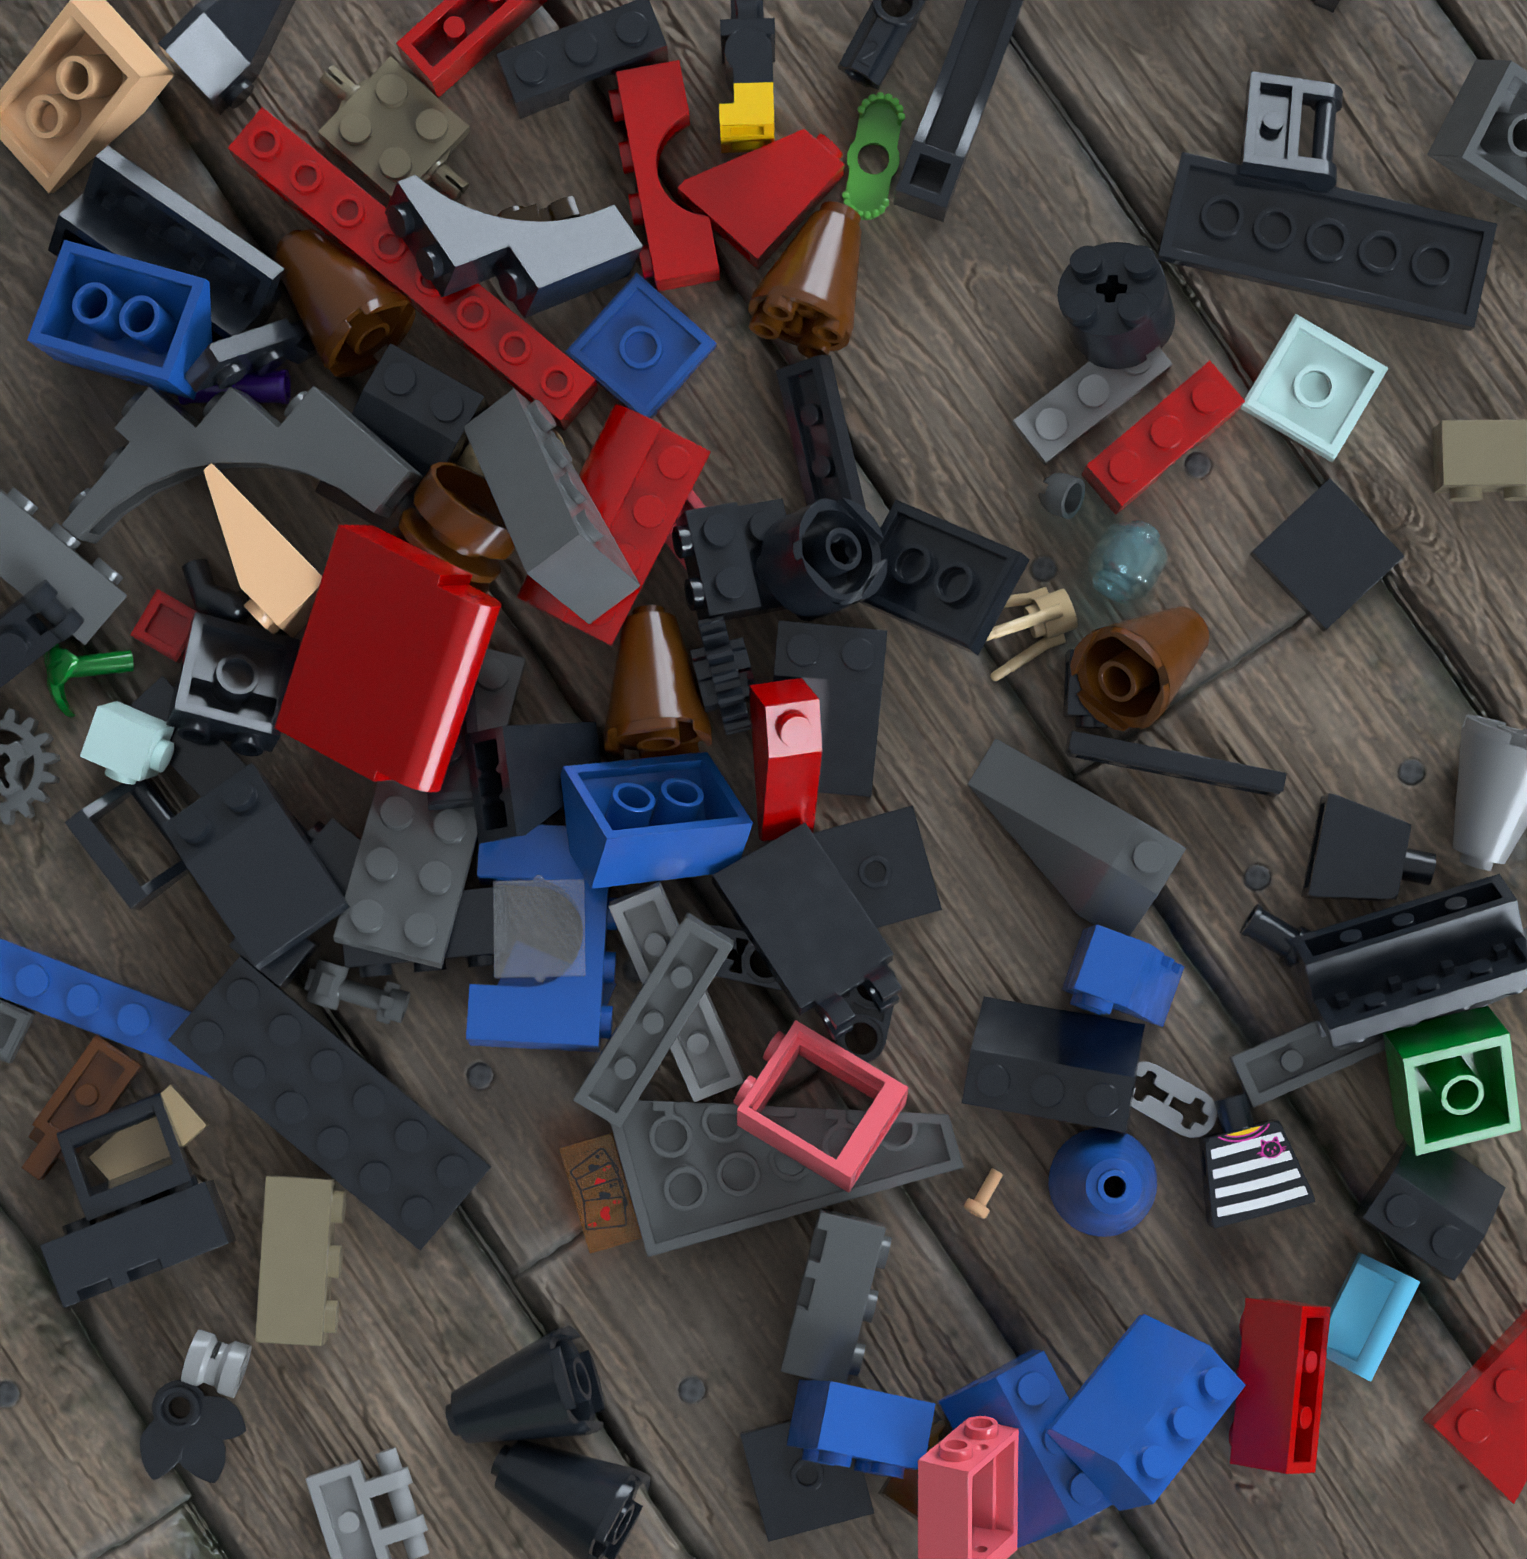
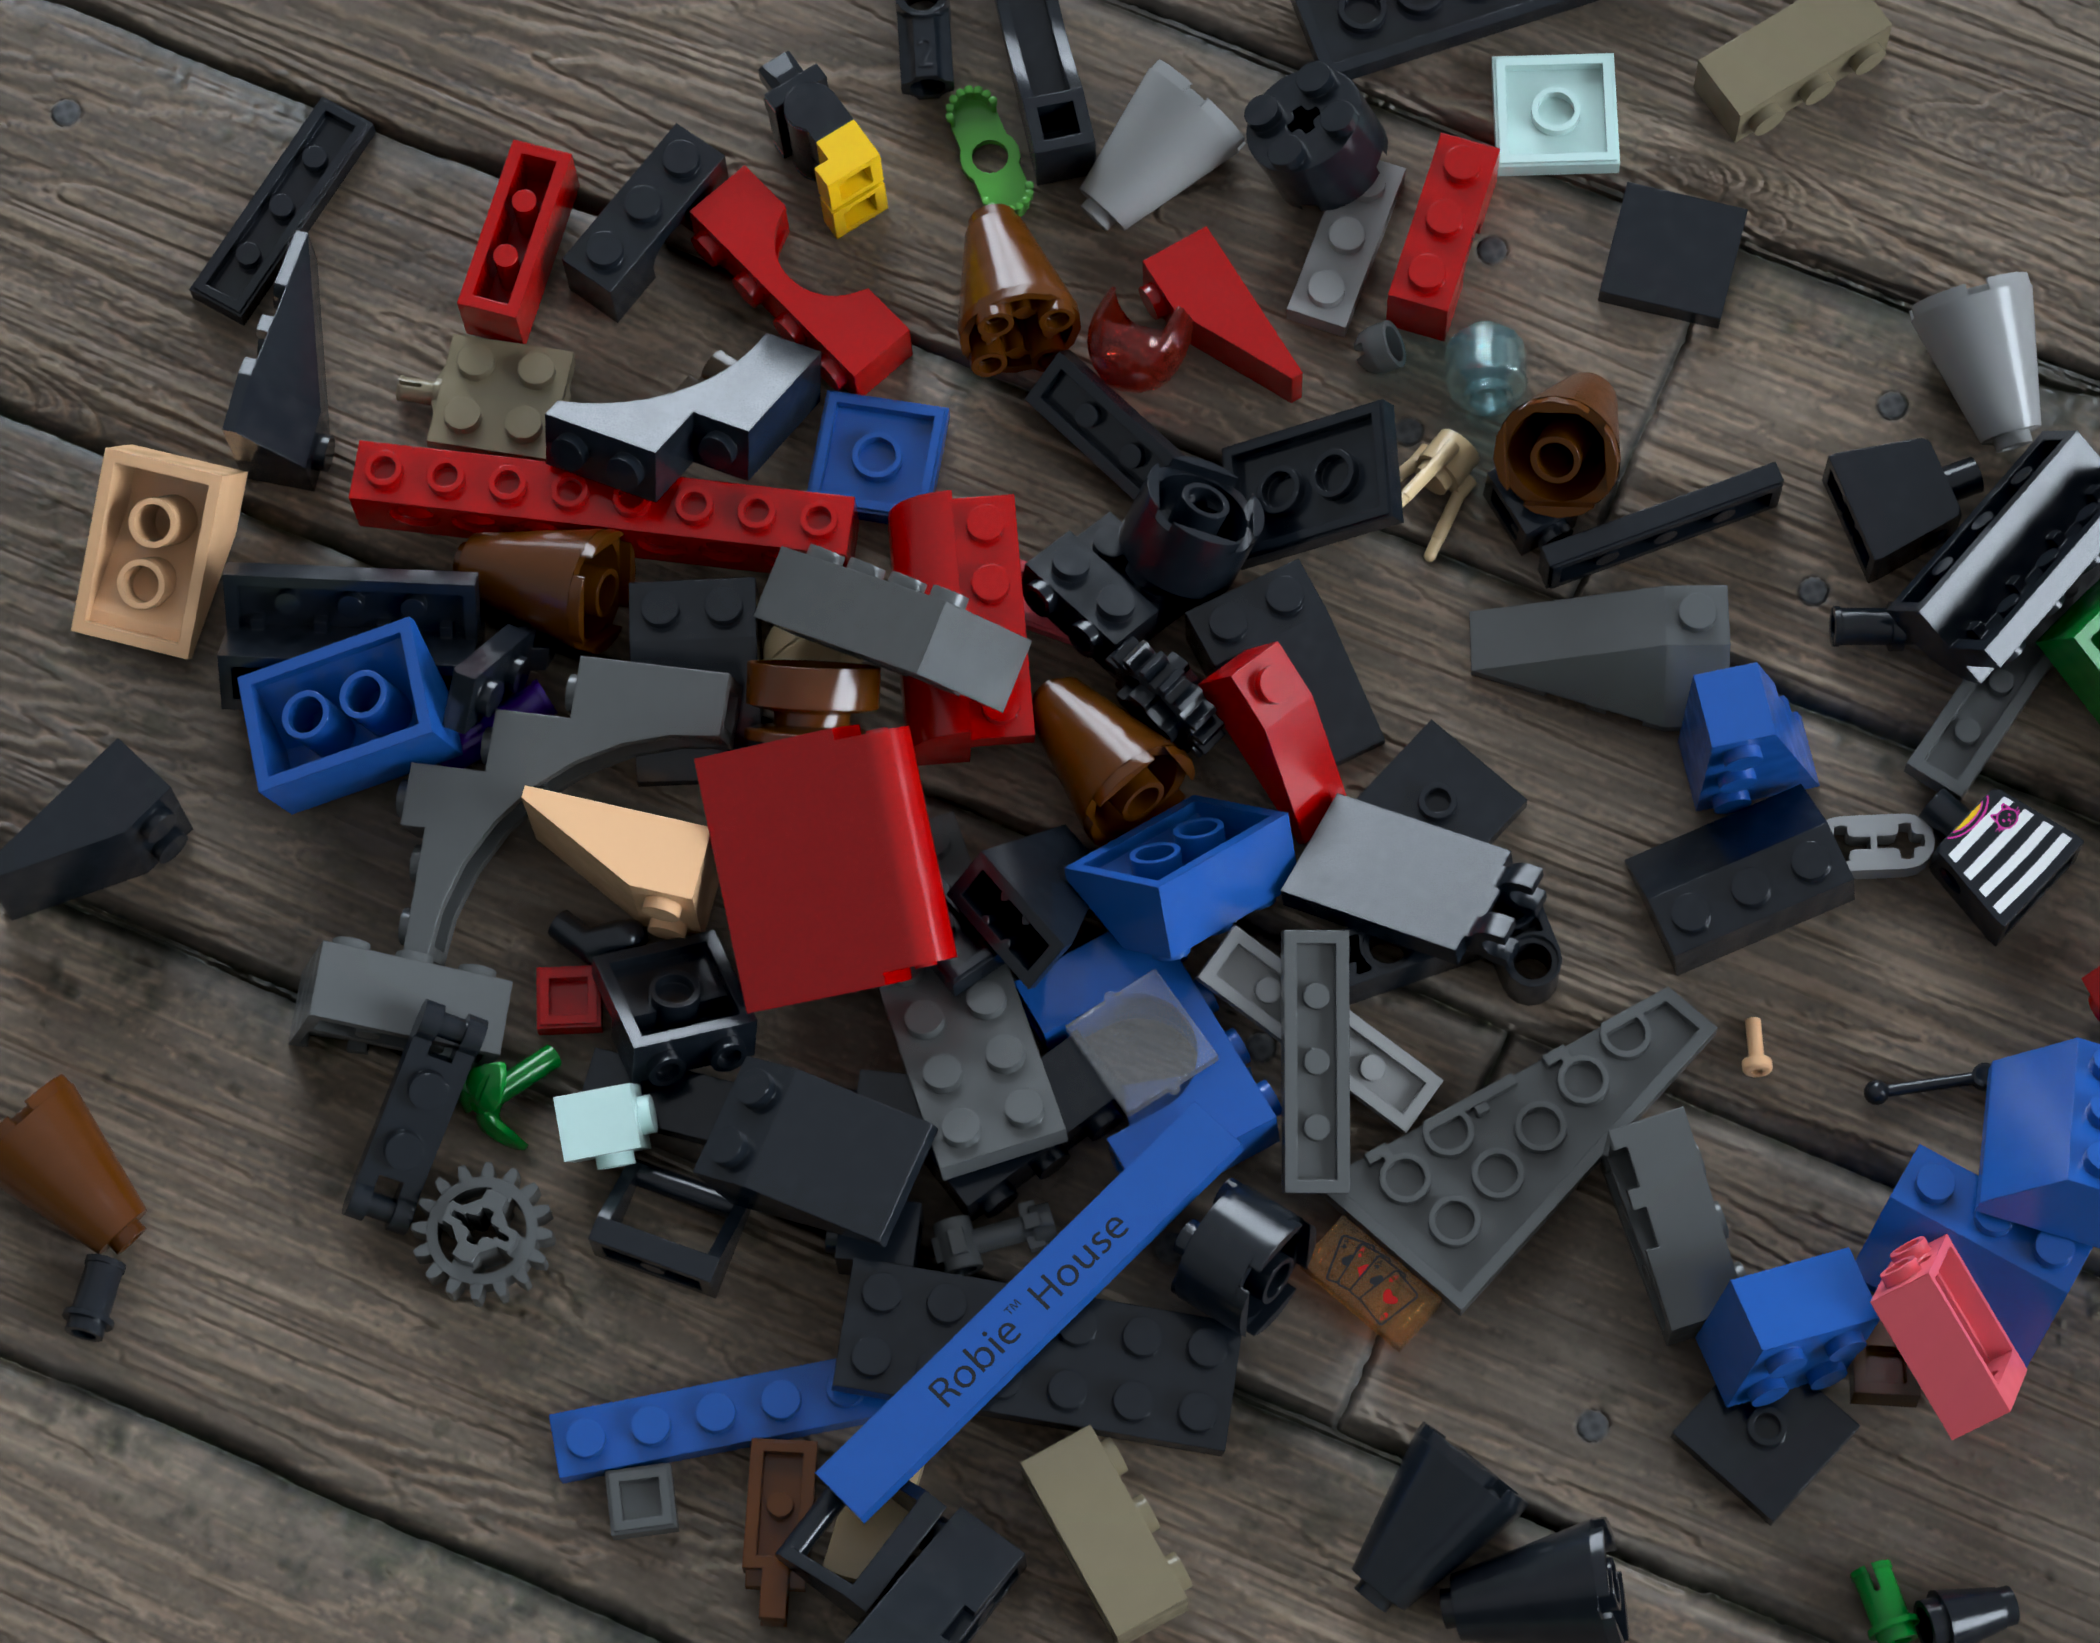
camera: 30 degrees left, 15 degrees down
red slope [677,129,845,270] -> none
coral window [733,1020,909,1193] -> none
blue cone [1049,1128,1157,1237] -> none
none -> blue tile [815,1101,1244,1524]
none -> light grey cone [1079,59,1246,231]
none -> clear red hair [1087,287,1193,393]
none -> red slope [1138,226,1303,403]
none -> black brick [1171,1178,1316,1337]
none -> black hinge [1864,1063,1991,1105]

